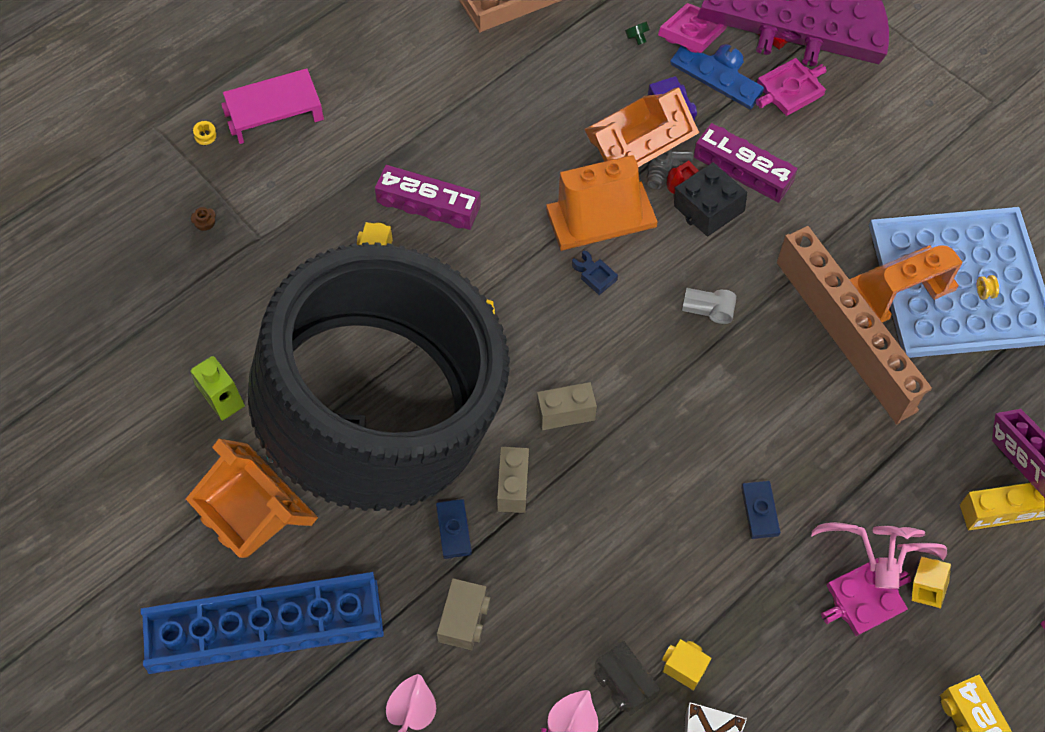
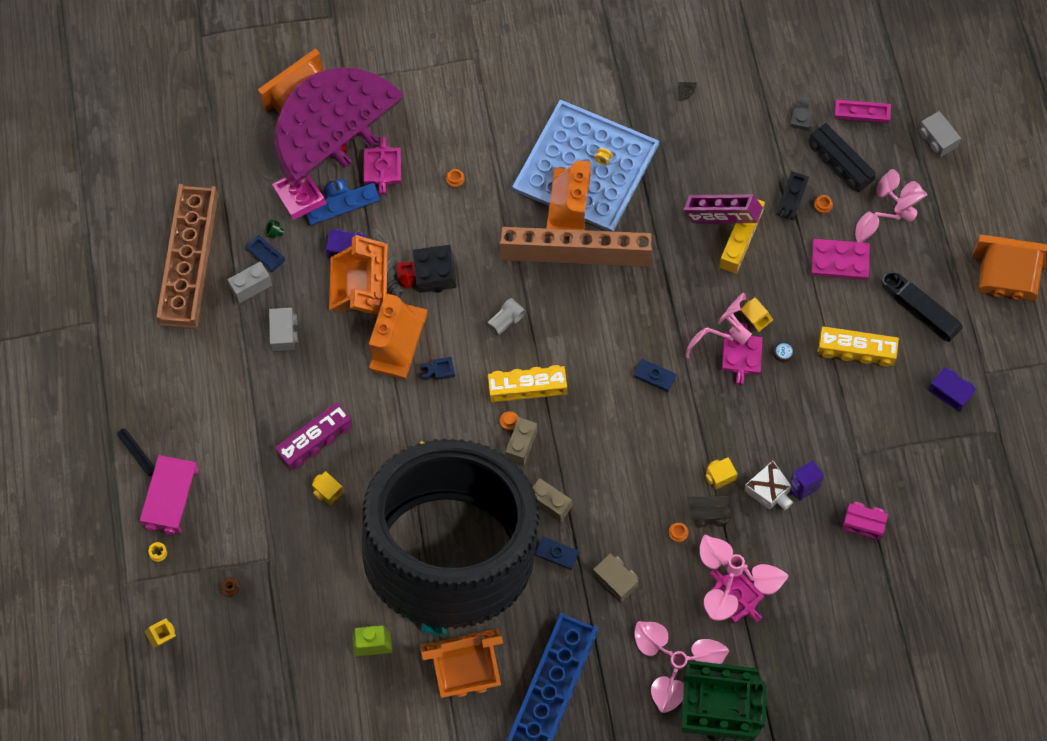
camera: 55 degrees left, 5 degrees up
magenta brick [694,123,798,203] -> none
none -> black axle [117,428,155,476]
none -> yellow brick [144,618,176,649]
none -> light grey brick [227,261,272,303]
none -> dark blue plate [245,235,285,272]
none -> light grey brick [269,308,298,351]
none -> orange plate [446,169,465,187]
none -> yellow brick [488,365,567,402]
none -> orange plate [500,411,519,430]
none -> orange plate [669,523,688,542]
none -> tile [774,342,794,362]

